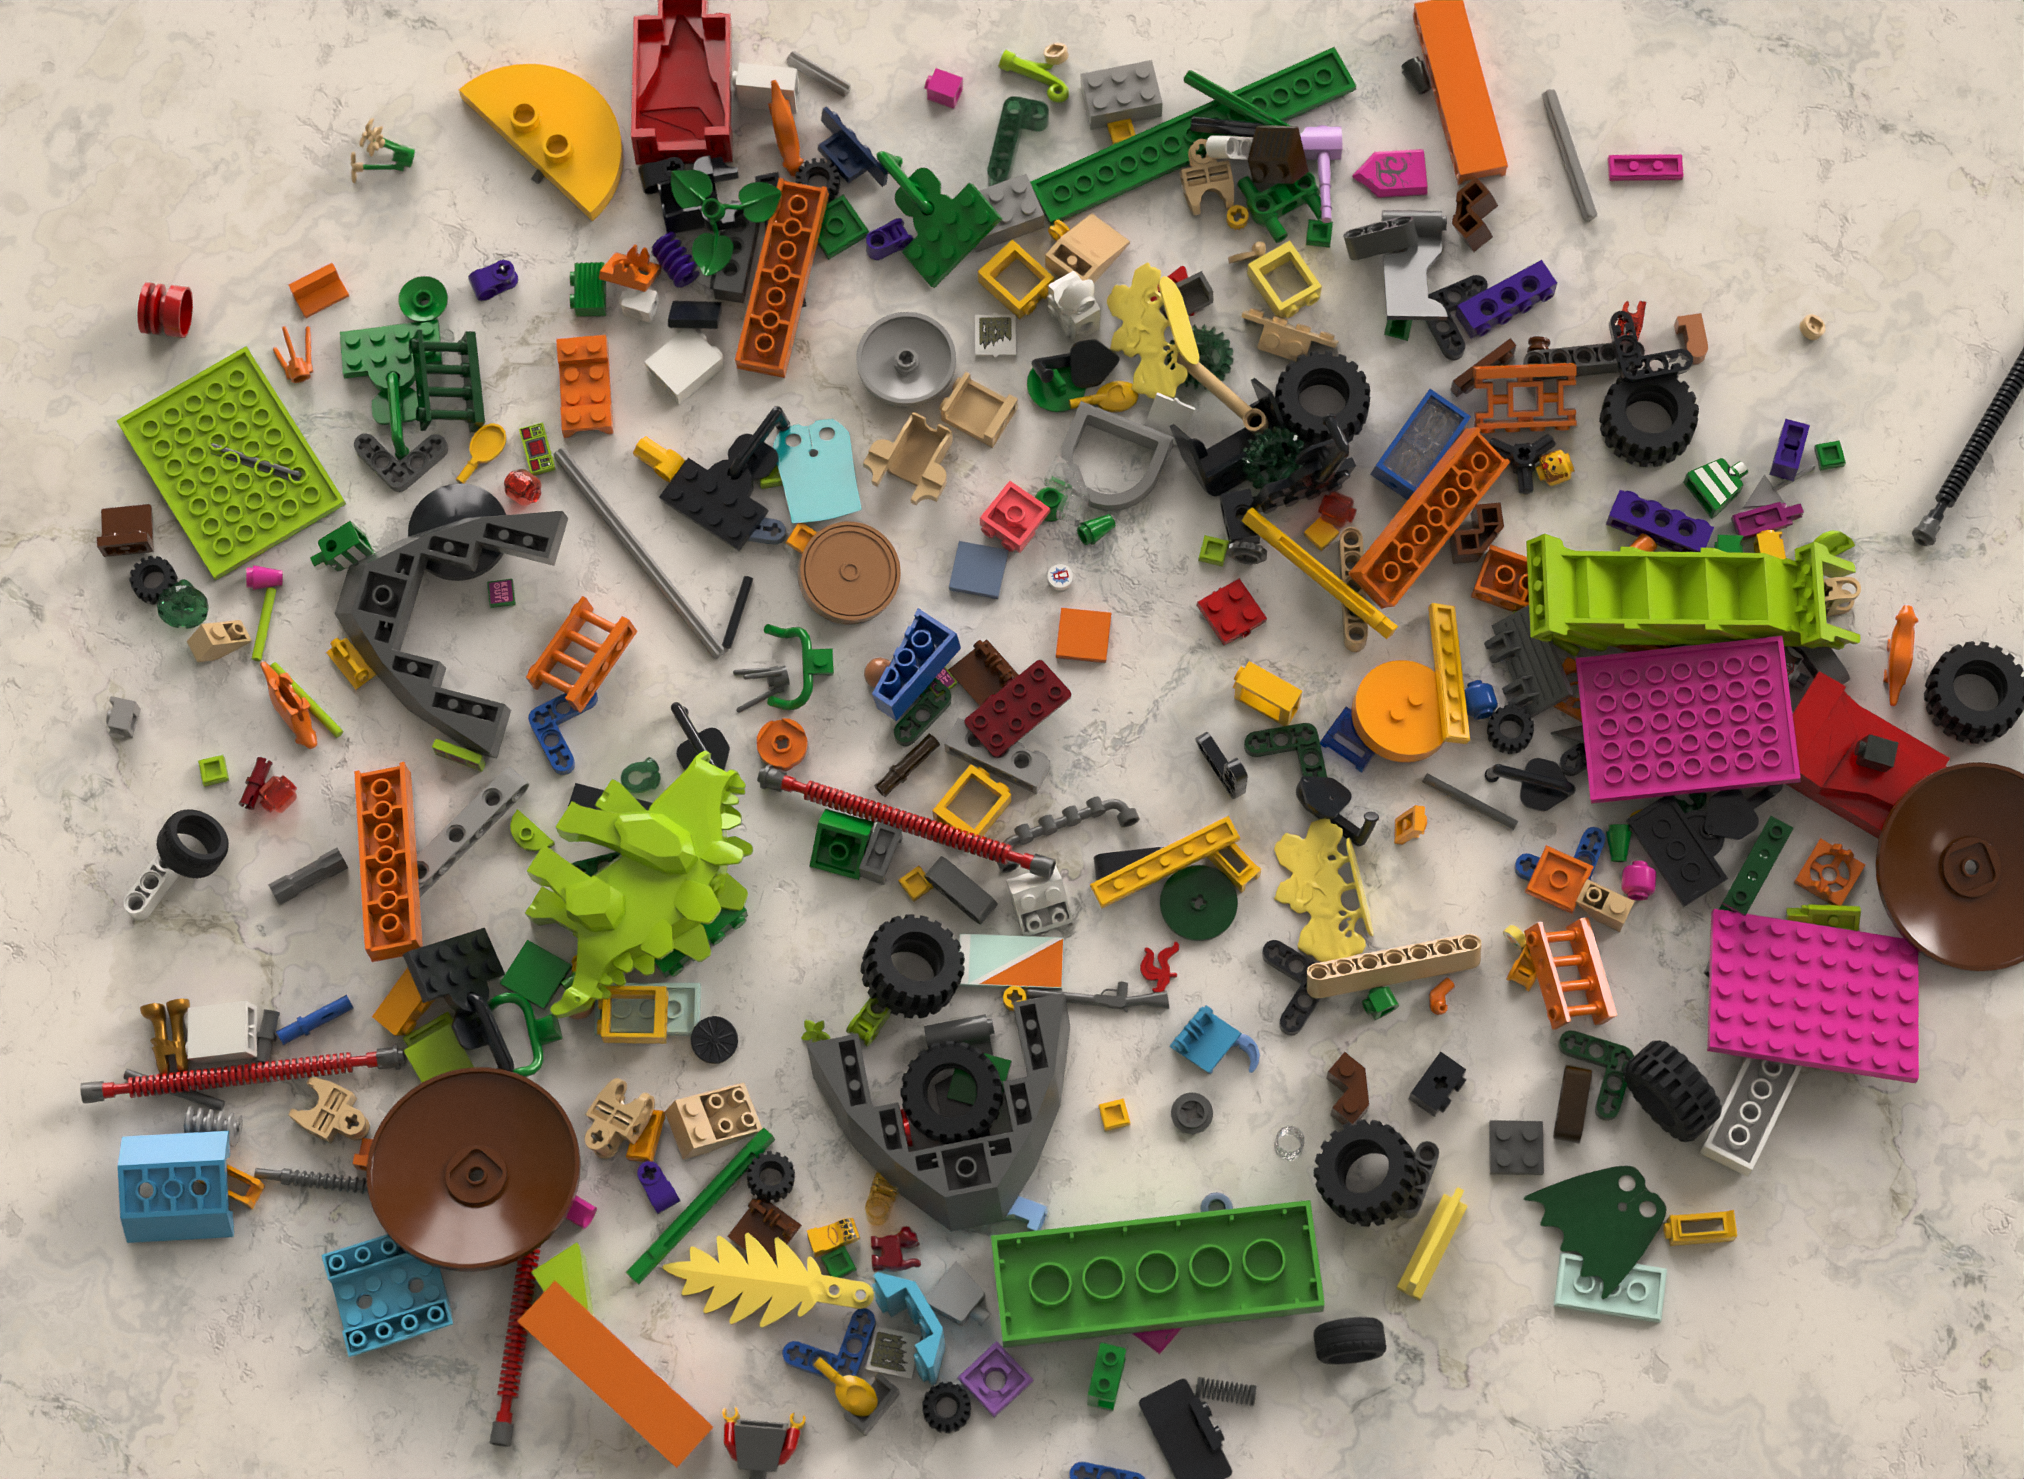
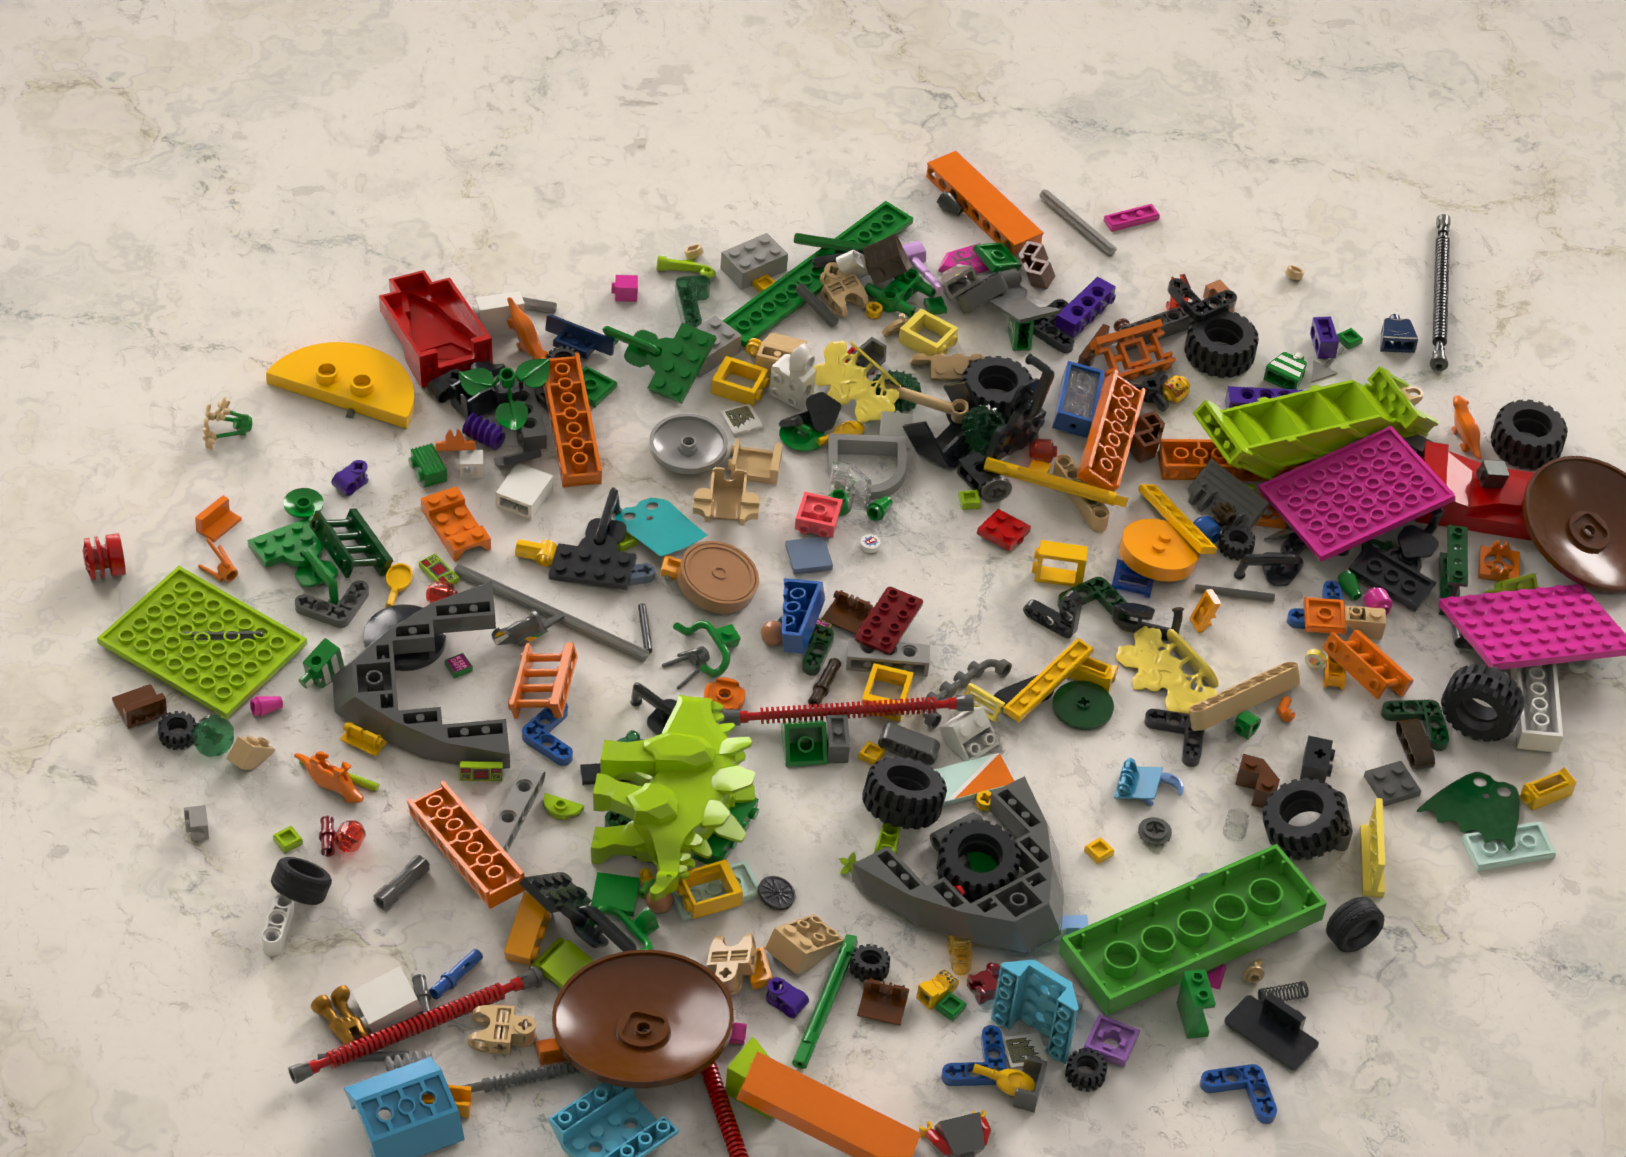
camera: 30 degrees left, 25 degrees down
lime piece [251,587,276,662] -> none
light yellow plant [663,1233,874,1328] -> none
dark purple piece [866,218,914,260] -> none
dark grey piece [1027,982,1169,1013] -> none
orange tile [1056,608,1111,663] -> none
red piece [1140,941,1179,993] -> none
magenta hinge [1731,502,1804,540] -> none
none -> dark grey animal [491,609,564,646]
none -> dark grey axle [795,283,839,327]
none -> light grey torso [936,264,980,300]
none -> light yellow tile [964,683,1005,722]
none -> green tile [972,242,1022,272]
none -> dark brown gear [1212,502,1236,527]
none -> tan plate [1243,959,1265,983]
none -> dark blue torso [1380,314,1418,353]

